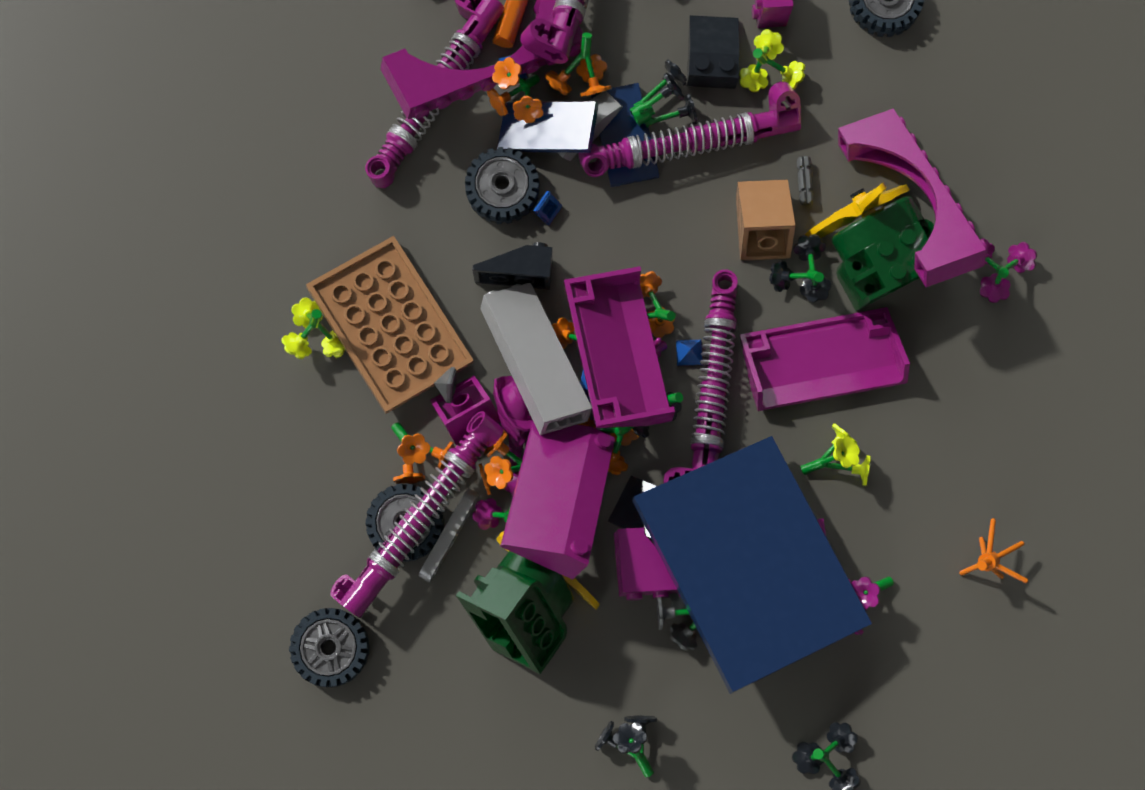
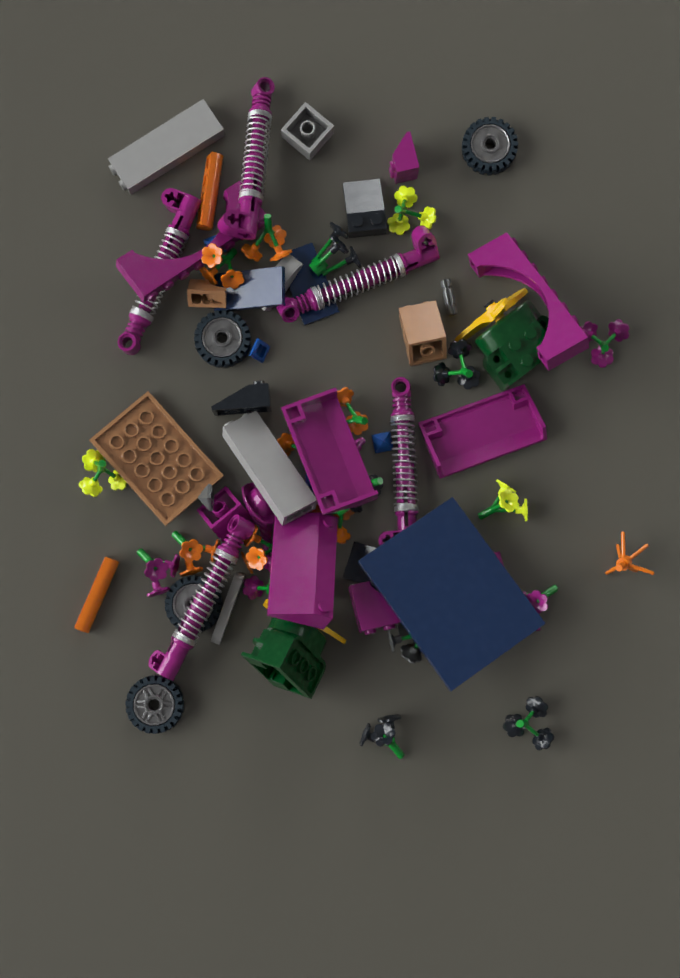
camera: 10 degrees left, 5 degrees up
none -> orange brick [75,556,119,633]
none -> magenta plant [137,548,180,597]
none -> medium nougat arch [187,279,227,308]

